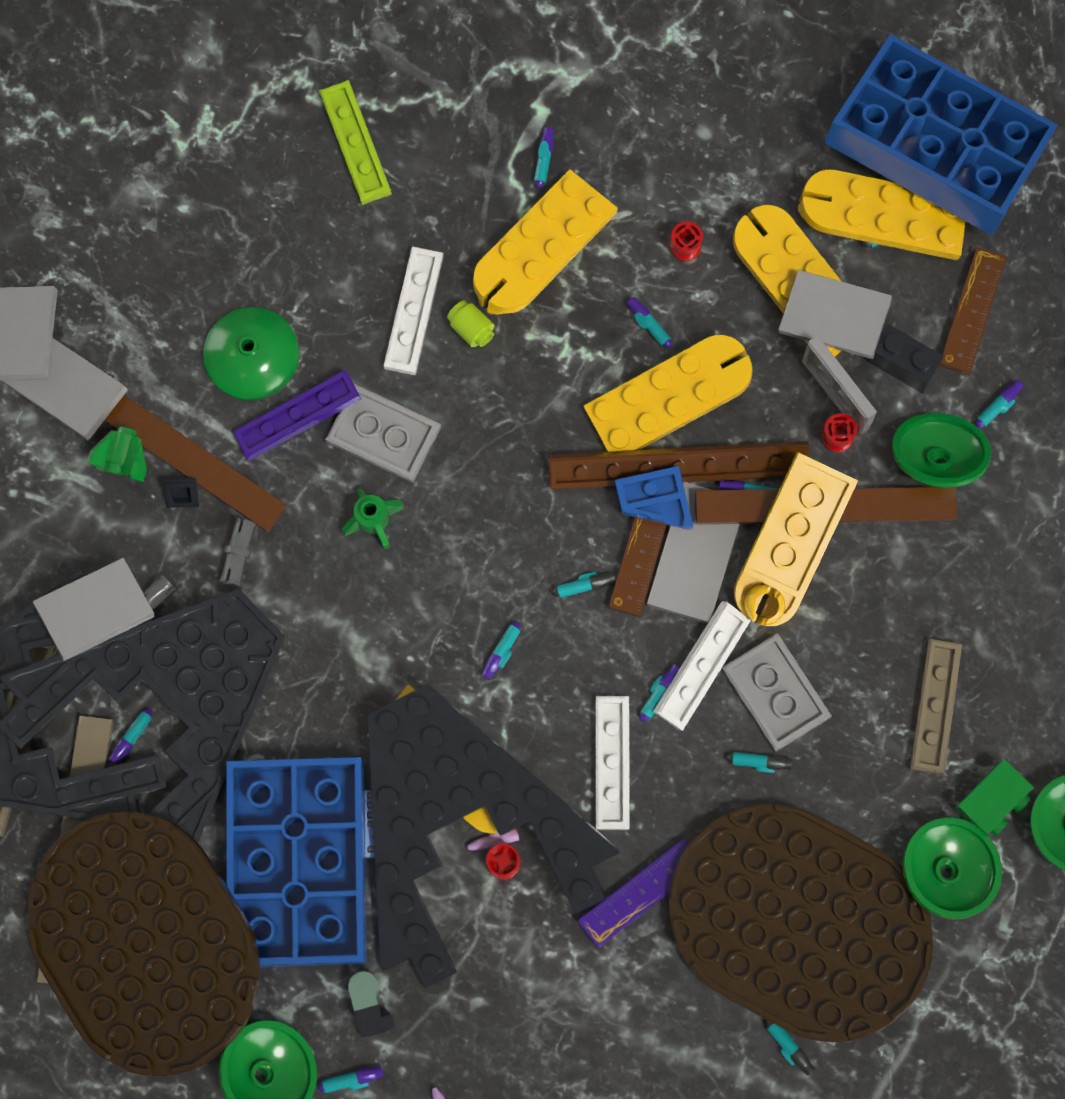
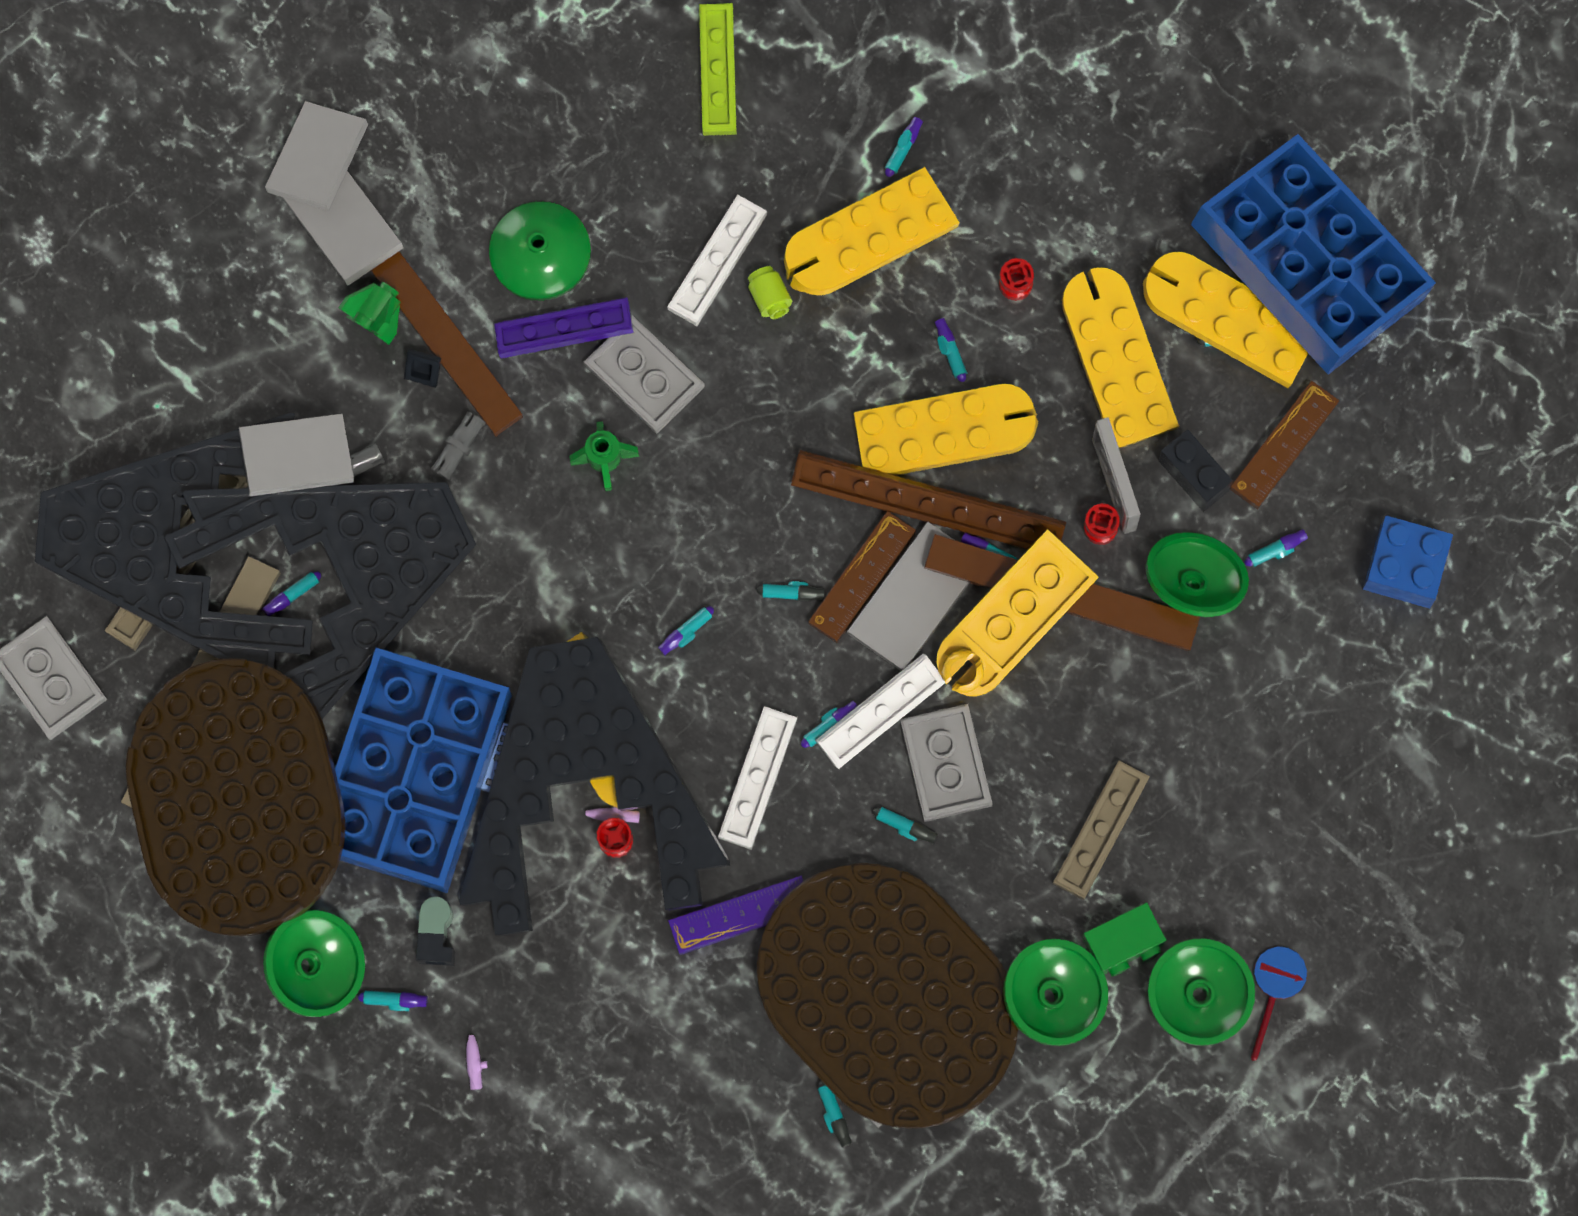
camera: 20 degrees right, 0 degrees up
blue wing [615,466,693,530] -> none
light grey tile [779,270,892,359] -> none

